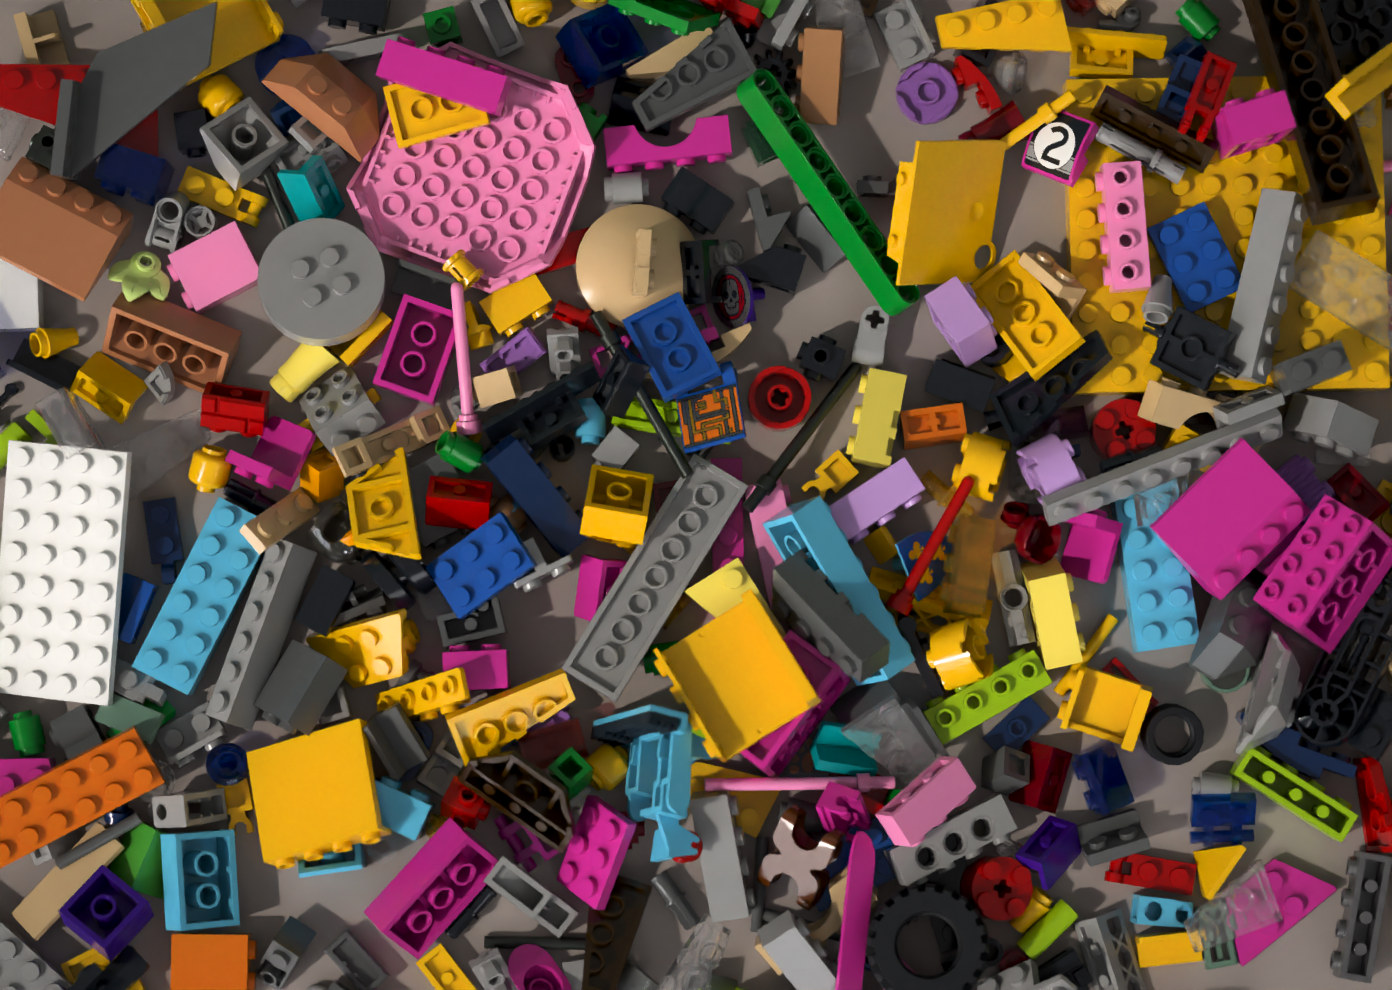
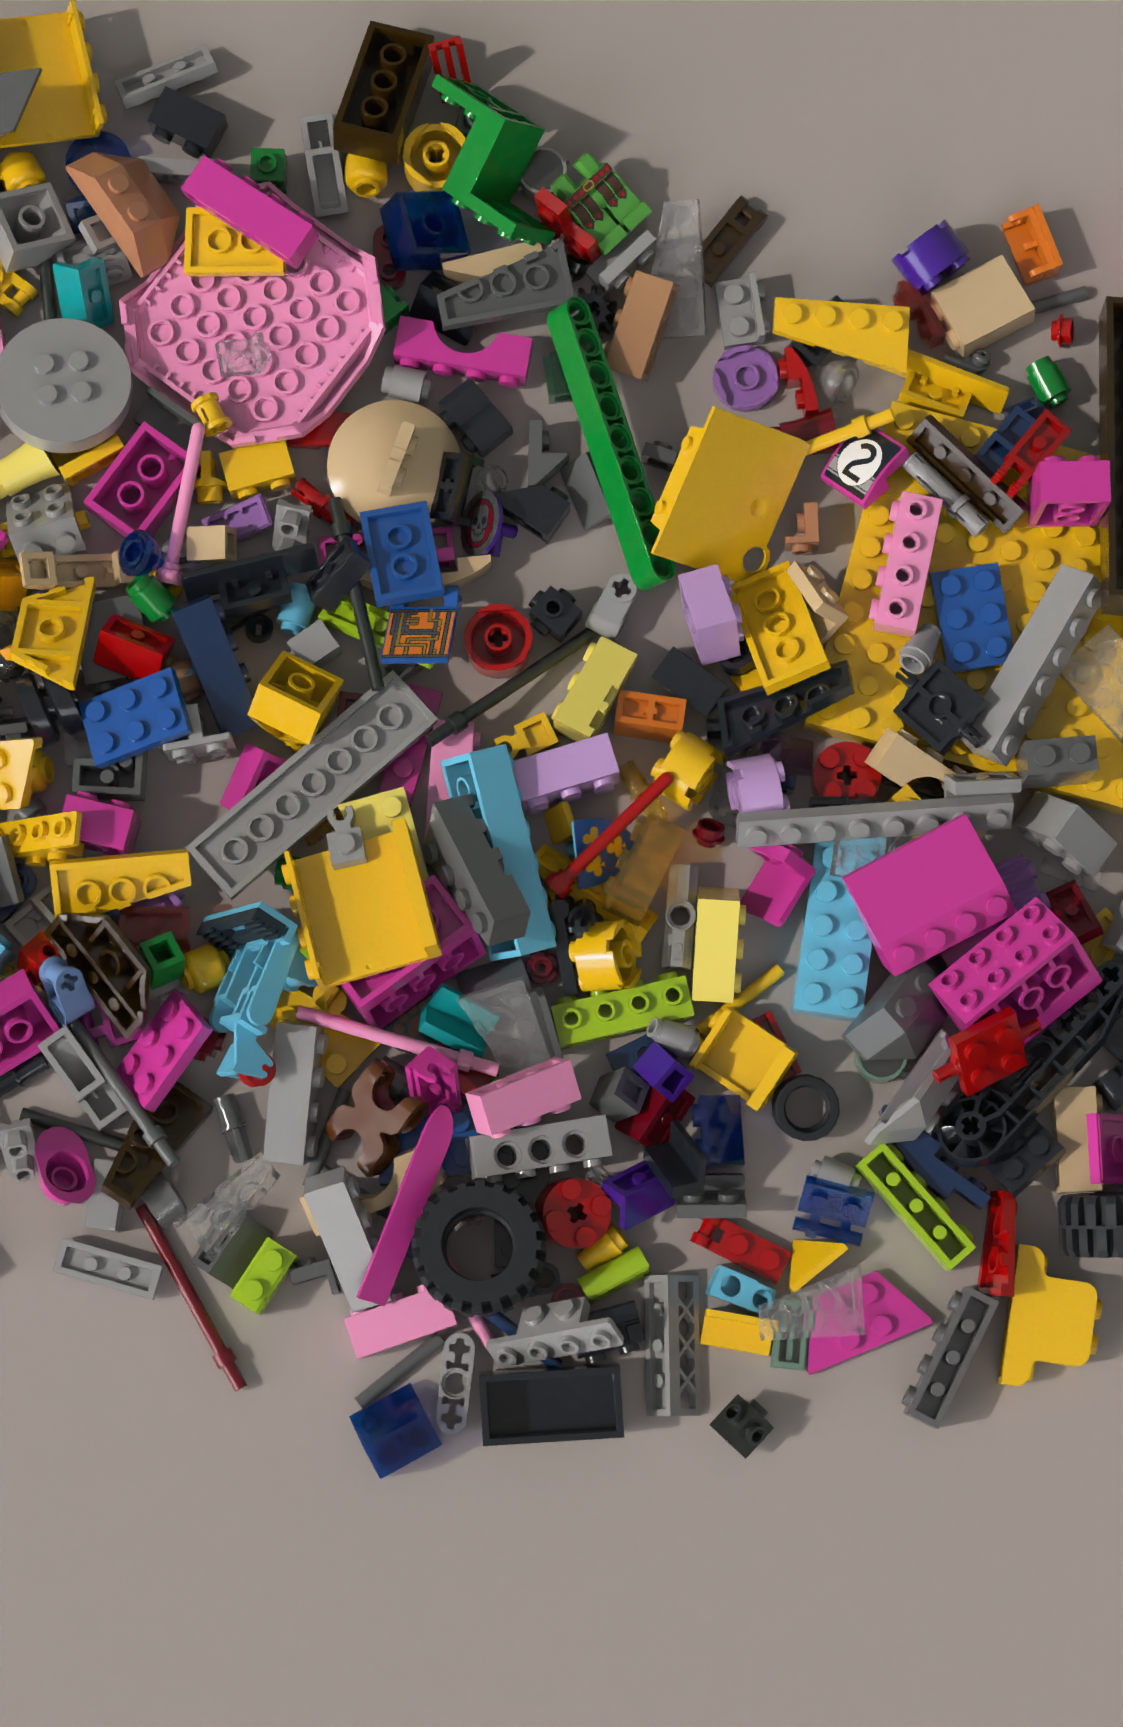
camera: 20 degrees right, 5 degrees down
dark red hair [1014,514,1062,565] -> none
none -> medium blue piece [39,956,95,1026]
none -> dark grey bar [67,1018,180,1168]
none -> clear blue brick [119,529,165,577]
none -> clear bracket [215,331,271,377]
none -> yellow piece [313,985,347,1015]
none -> light grey plate [326,805,368,870]
none -> dark red plate [525,951,559,985]
none -> black axle [568,898,596,939]
none -> dark purple brick [632,1041,695,1103]
none -> black panel [643,1120,706,1199]
none -> light grey cone [646,1017,700,1058]
none -> nougat bracket [784,502,820,555]
none -> red plate [932,1006,1042,1096]

